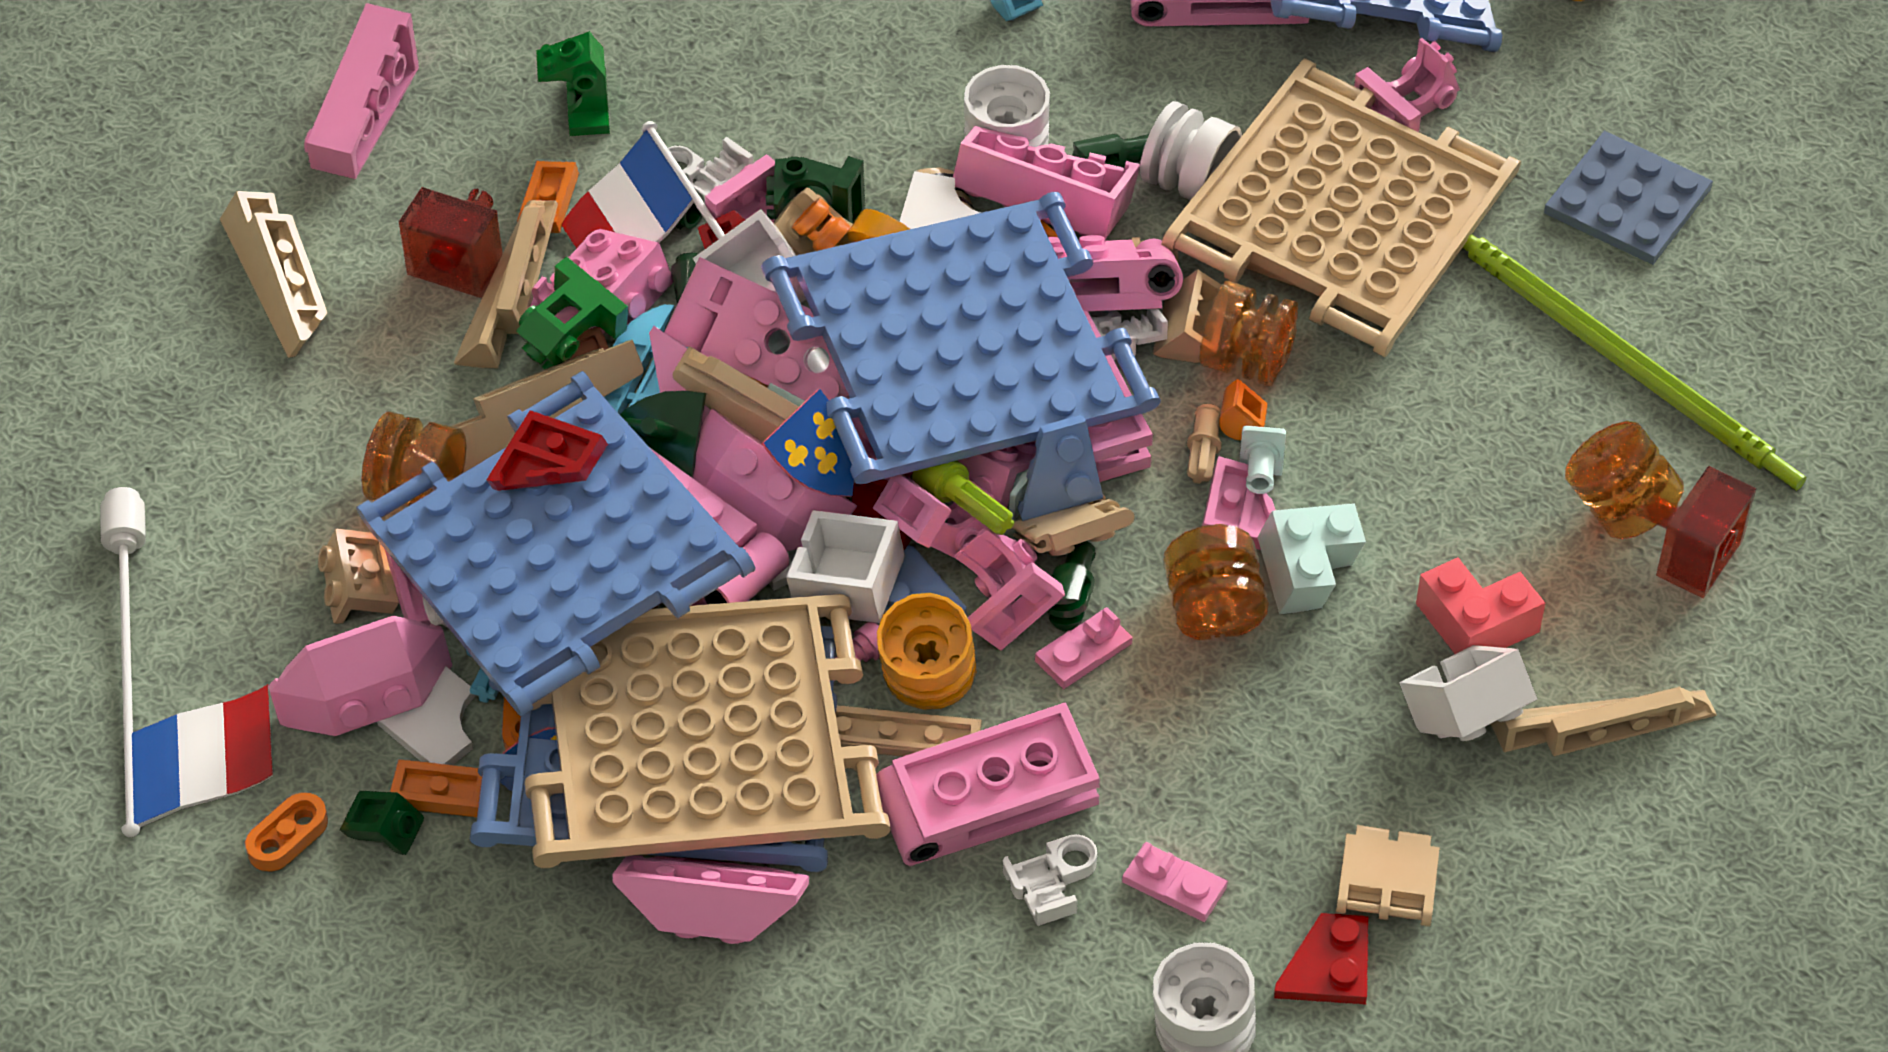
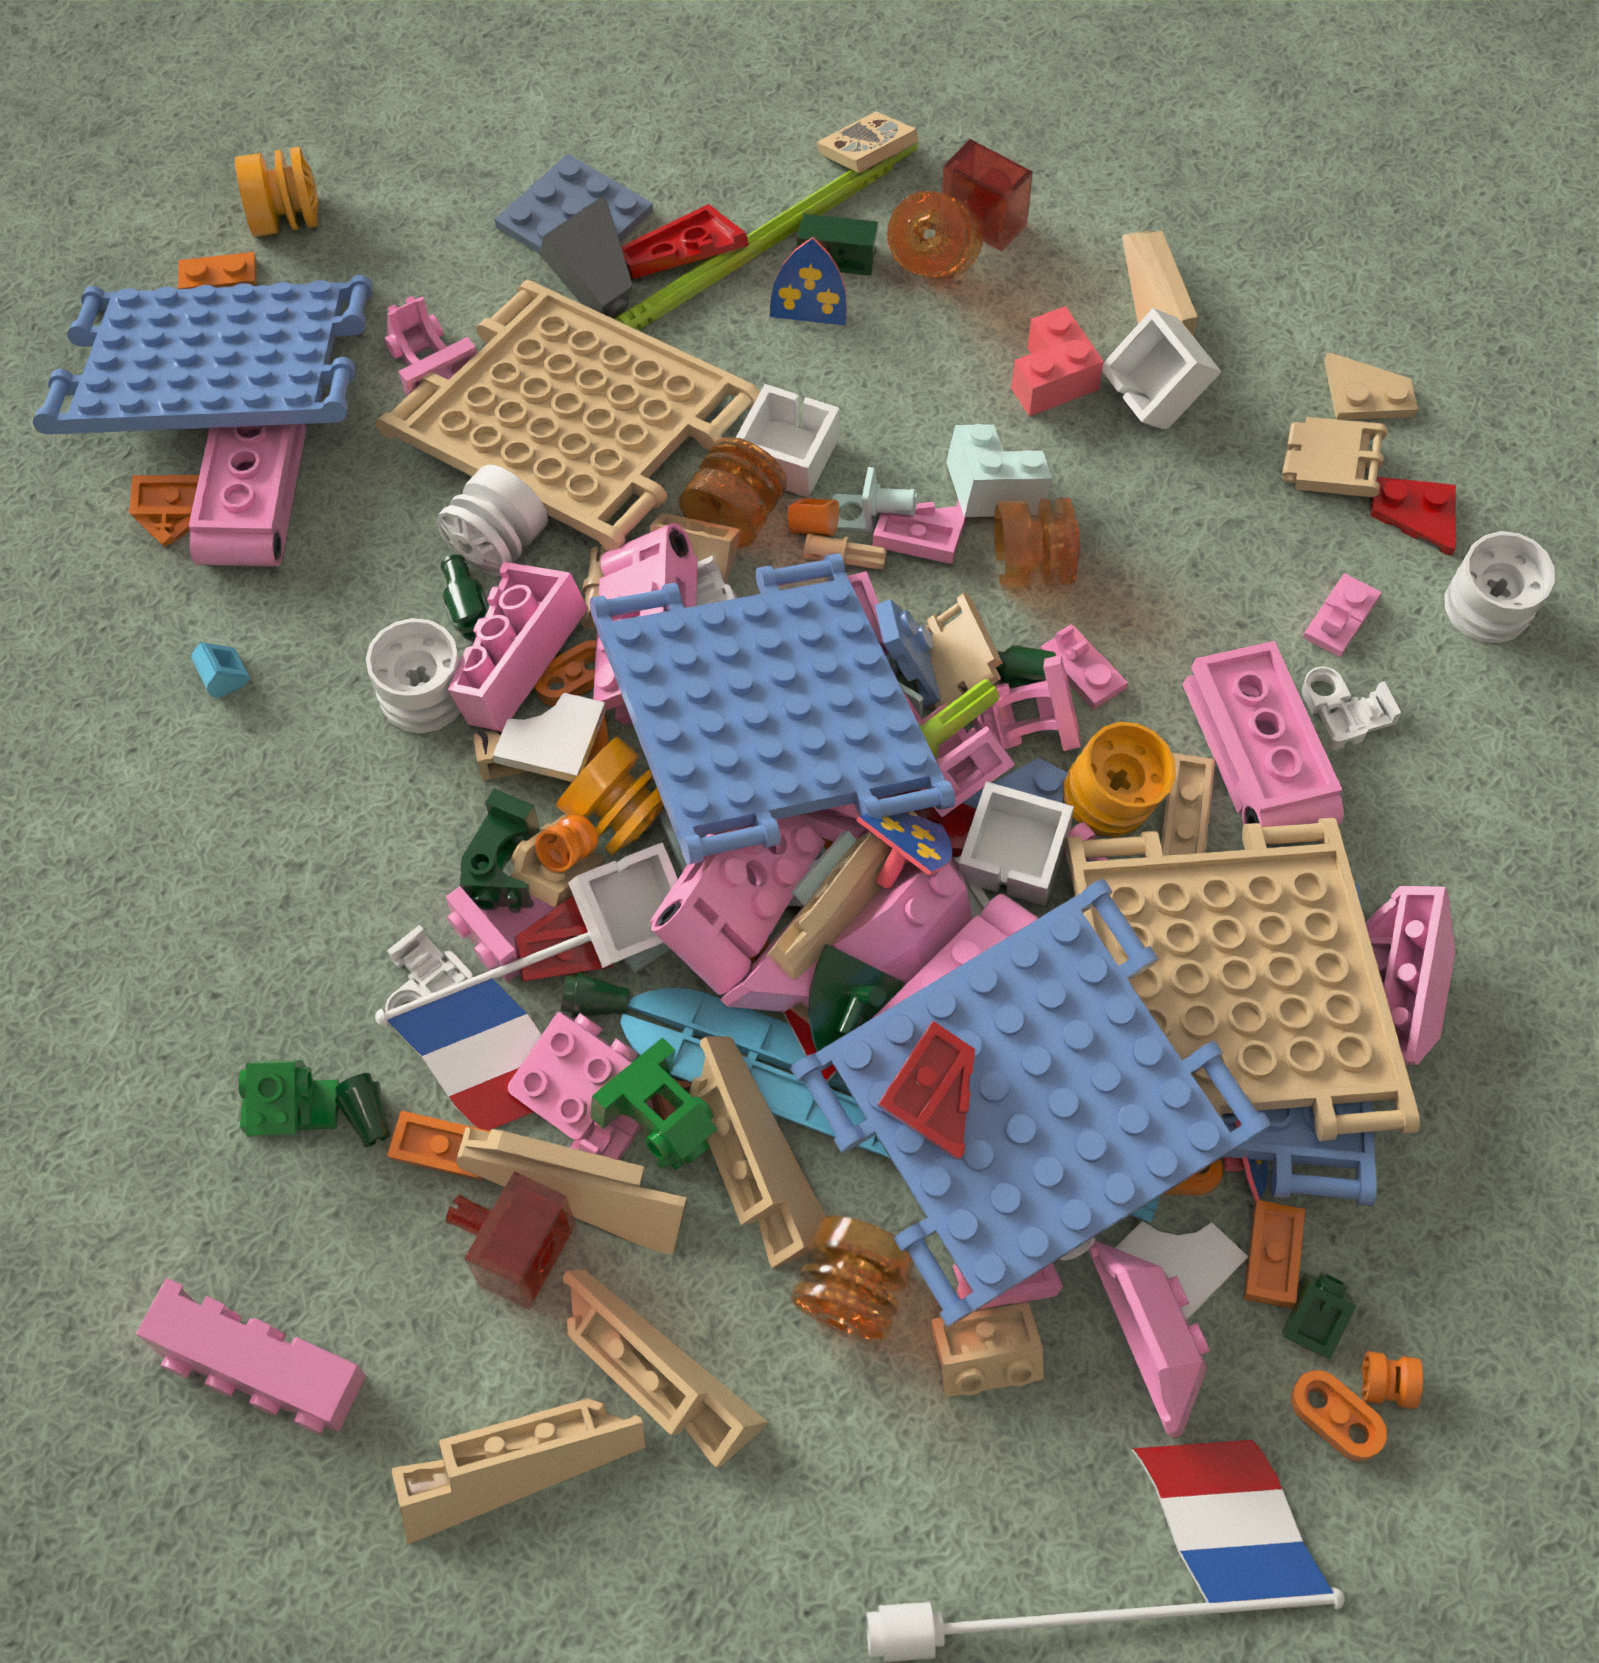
camera: 85 degrees left, 10 degrees up
none -> dark green cone [335,1073,391,1147]
none -> dark grey slope [539,196,632,319]
none -> tan wedge [563,1270,768,1468]
none -> red wing [621,204,749,279]
none -> white piece [733,384,839,498]
none -> blue shield [770,237,847,326]
none -> dark green hinge [797,214,878,276]
none -> tan tile [817,112,919,173]
none -> tan wing [1324,353,1418,420]
none -> orange wheel [1361,1351,1423,1410]

